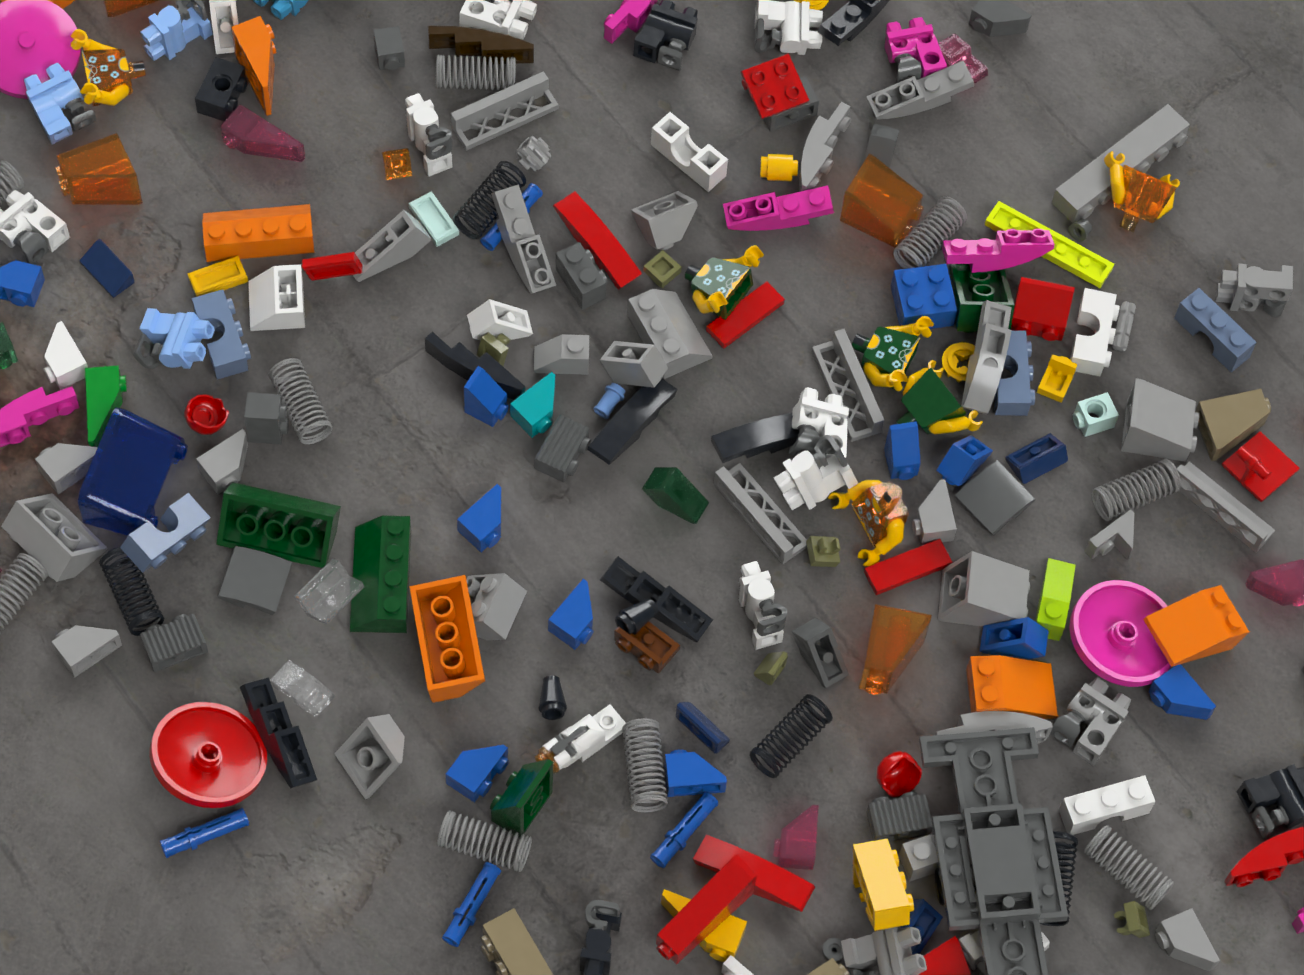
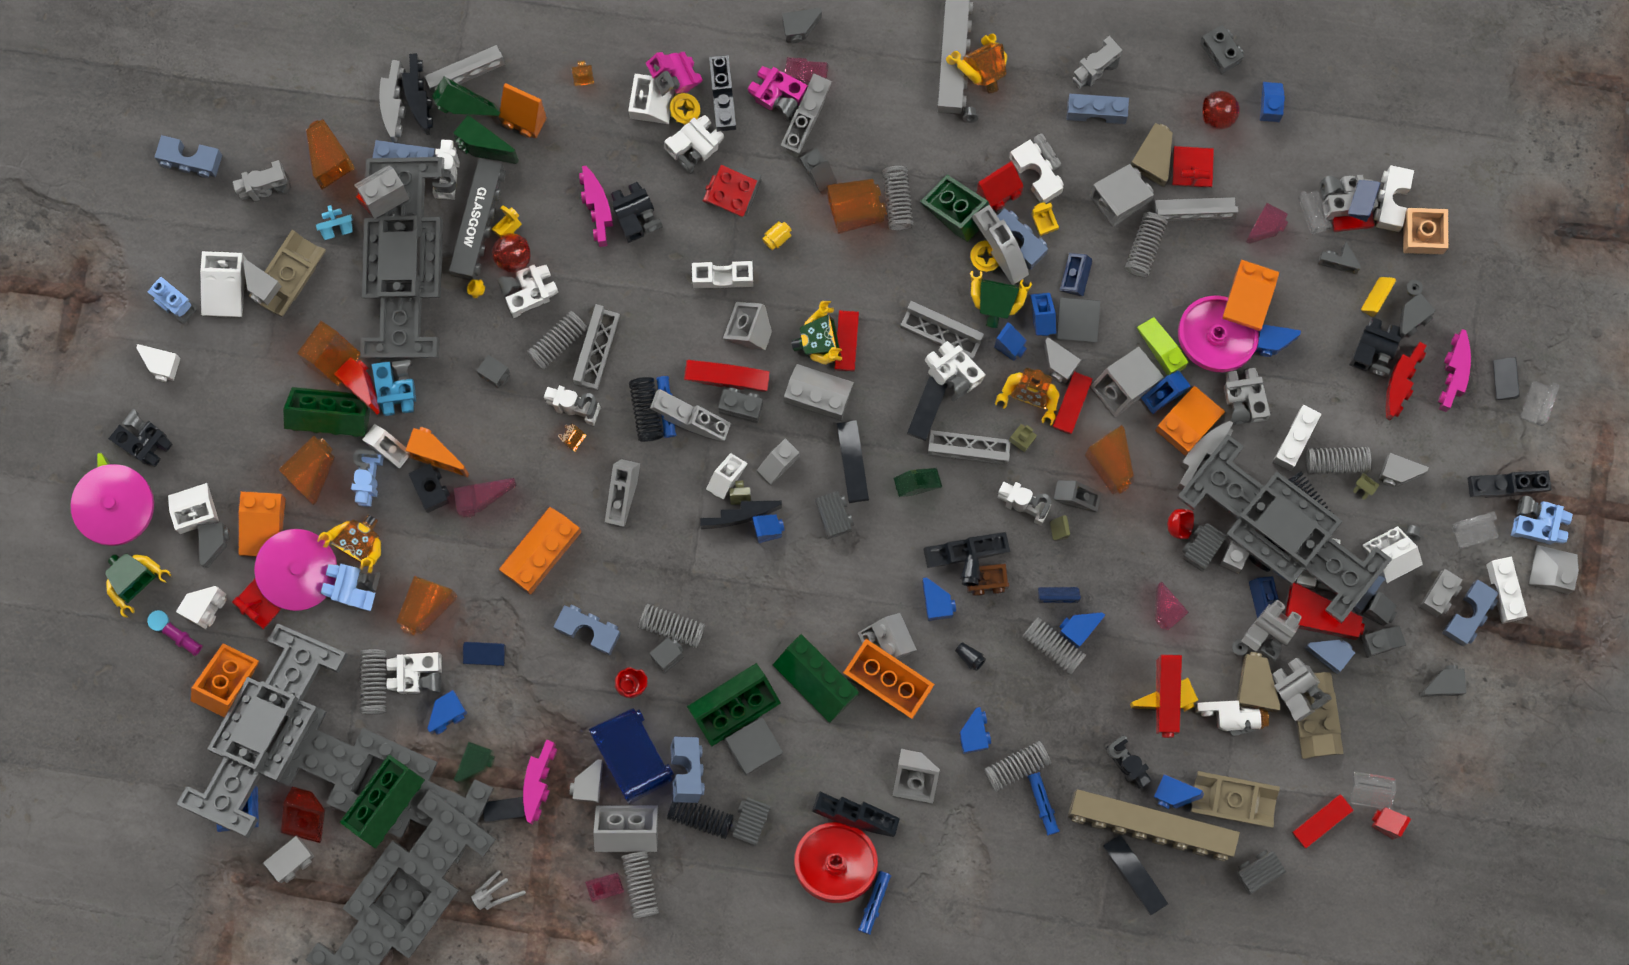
camera: 40 degrees left, 15 degrees up
white slope [43,321,88,390] -> none
light grey slope [51,625,122,678] -> none
green slope [85,365,127,449] -> none
light blue hips [133,308,215,369] -> none
yellow tile [187,256,248,297] -> none
light grey slope [196,429,248,495] -> none
white slope [248,265,305,331] -> none
clear slope [270,660,335,717] -> none
clear panel [294,558,364,624] -> none
red tile [302,252,362,281] -> none
light aqua tile [409,191,459,247] -> none
dark brown slope [428,26,534,65] -> none
blue slope [457,484,501,552] -> none
dark green slope [490,759,553,838] -> none
teal slope [510,372,555,438] -> none
light grey gear [516,136,551,171] -> none
white plate [534,704,628,773] -> none
medium blue pin [593,383,625,419] -> none
light grey brick [600,341,669,387] -> none
olive tile [643,250,682,288] -> none
blue pin [650,792,718,868] -> none
red slope [693,835,815,912] -> none
dark pink slope [723,185,834,231] -> none
black piece [749,694,833,778] -> none
white hips [774,435,858,510] -> none
light grey slope [799,102,851,192] -> none
torso [852,316,934,391] -> none
yellow wedge [853,838,914,931] -> none
blue brick [891,264,957,329] -> none
dark pink slope [942,229,1055,273] -> none
neon yellow plate [984,201,1114,288] -> none
light aqua brick [1073,392,1119,437] -> none
light grey slope [1085,509,1135,559] -> none

